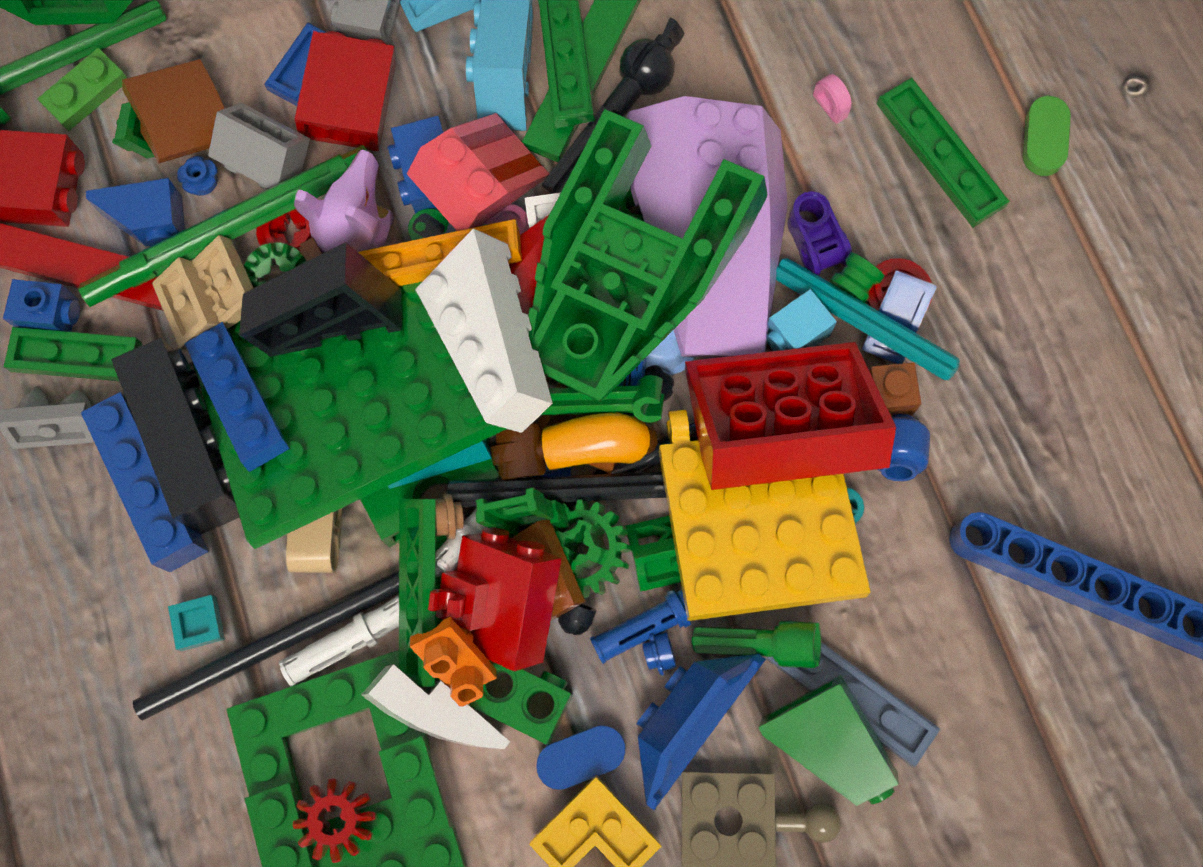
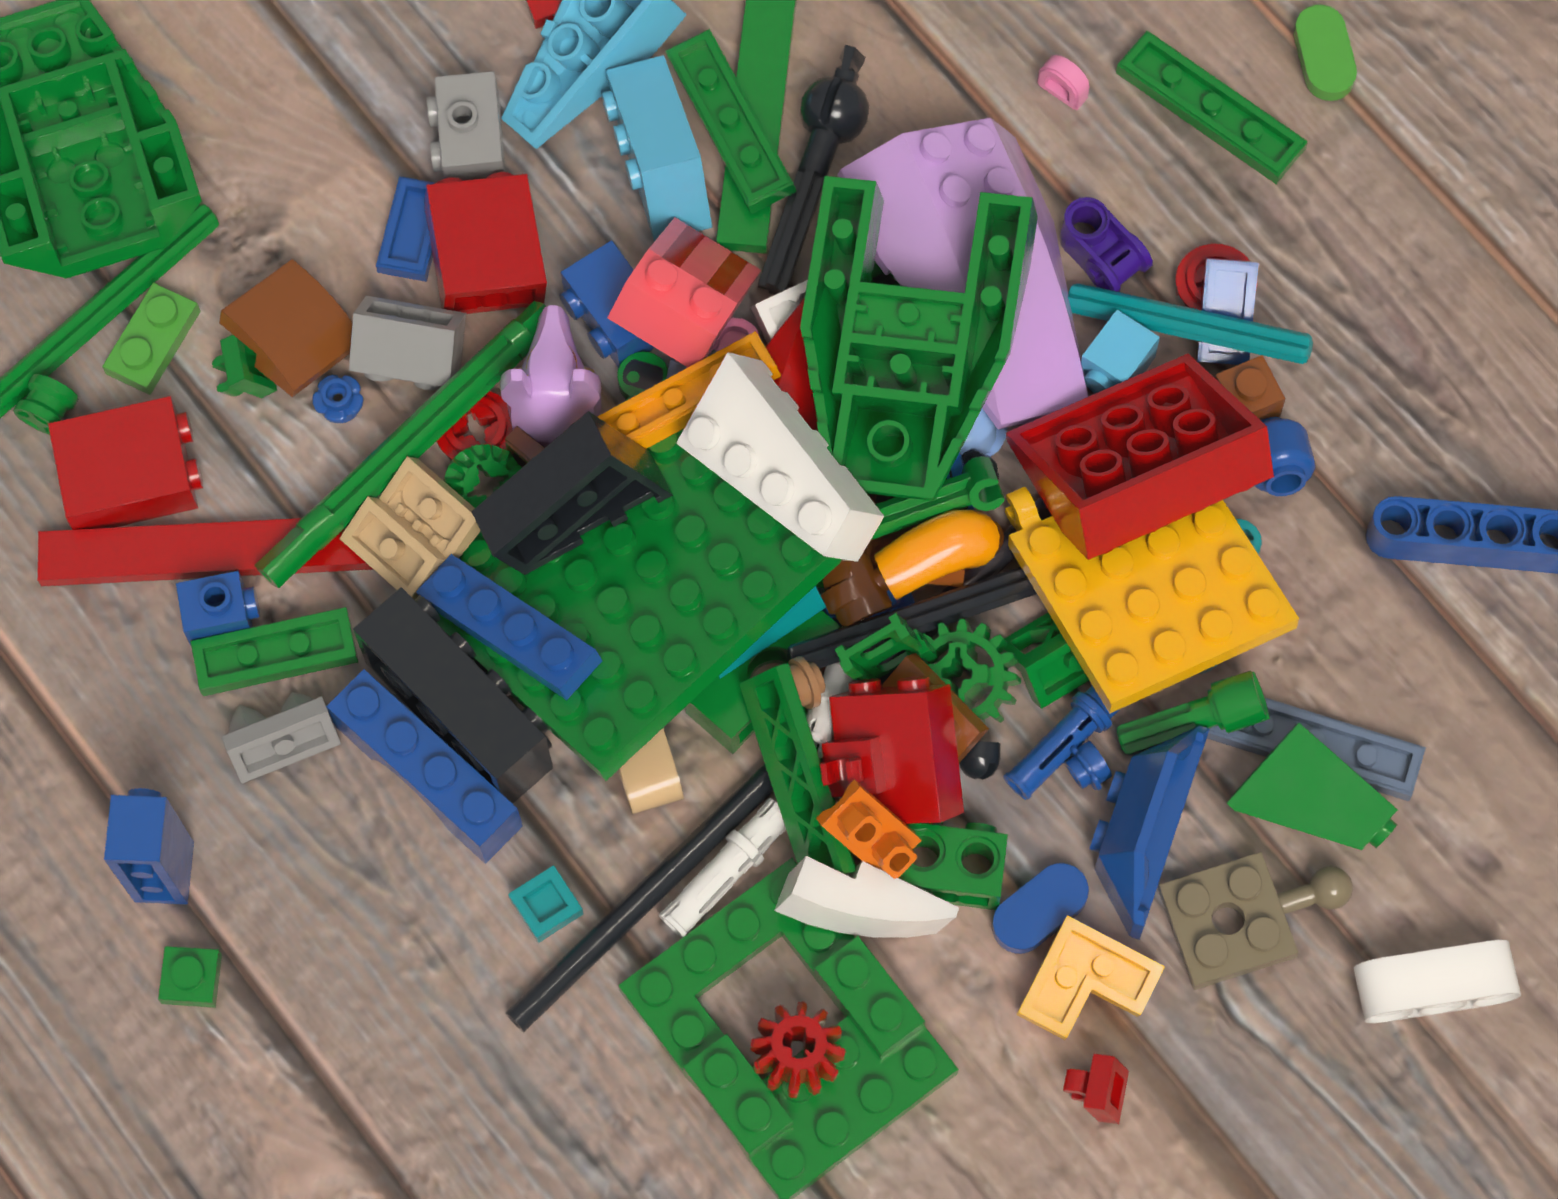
camera: 20 degrees left, 5 degrees down
blue slope [86,178,185,247] -> none
green wheel [830,252,885,303] -> none

